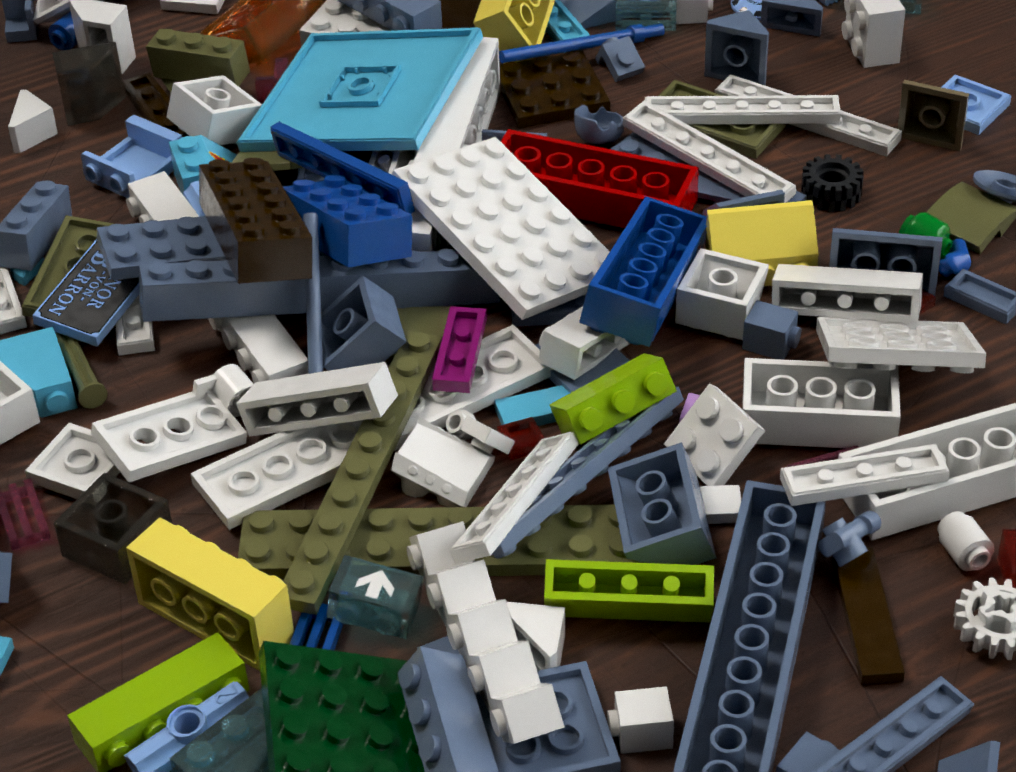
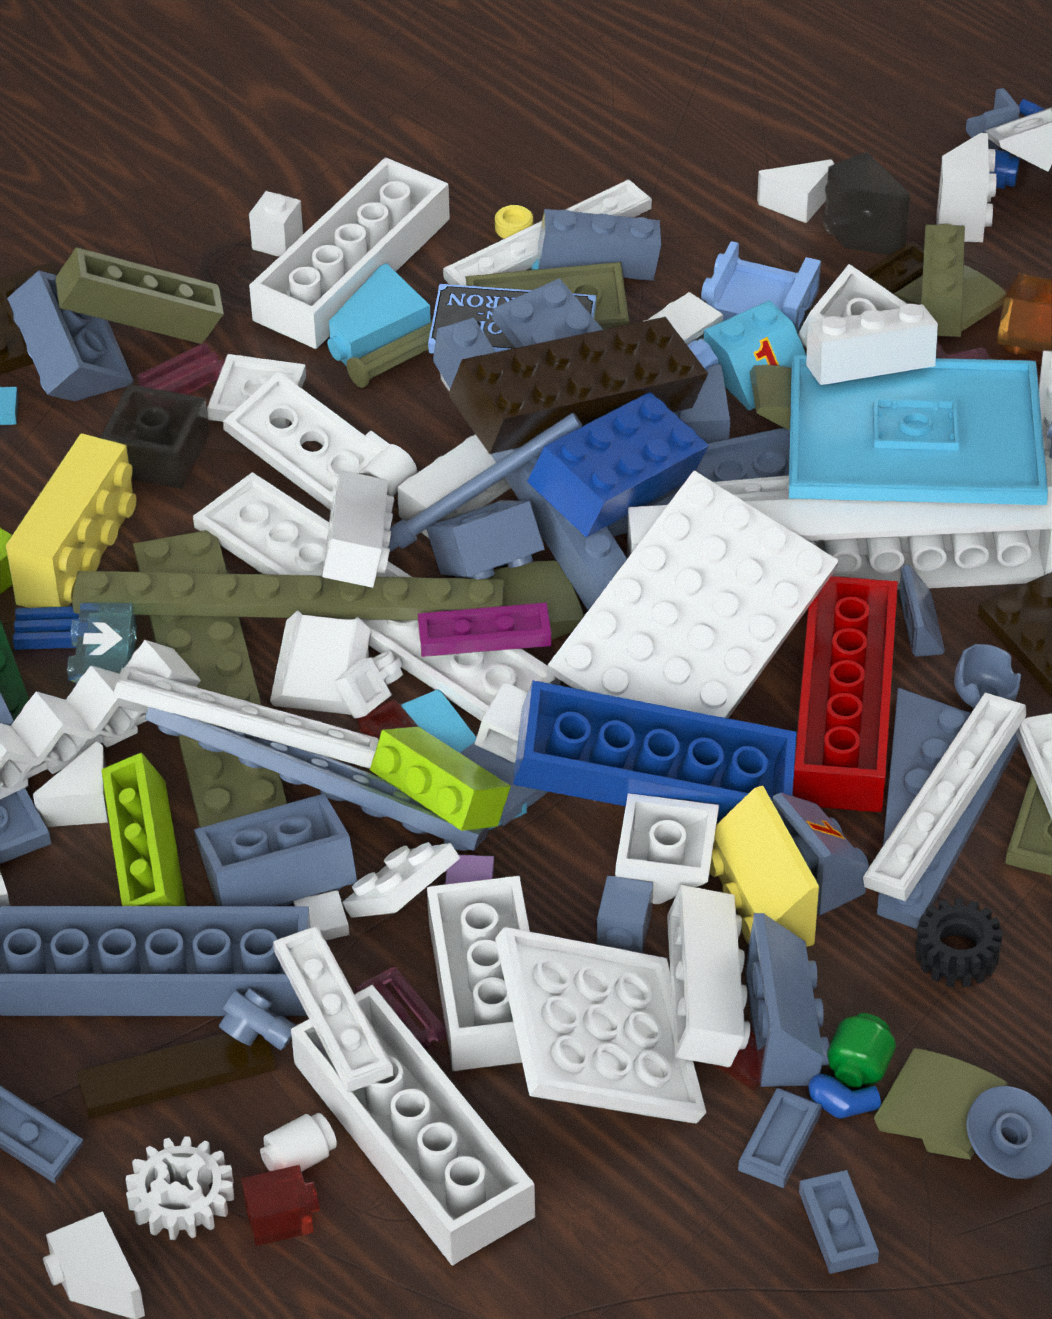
camera: 75 degrees right, 5 degrees up
blue tile [270,121,415,214] -> none
none -> white brick [806,304,938,385]

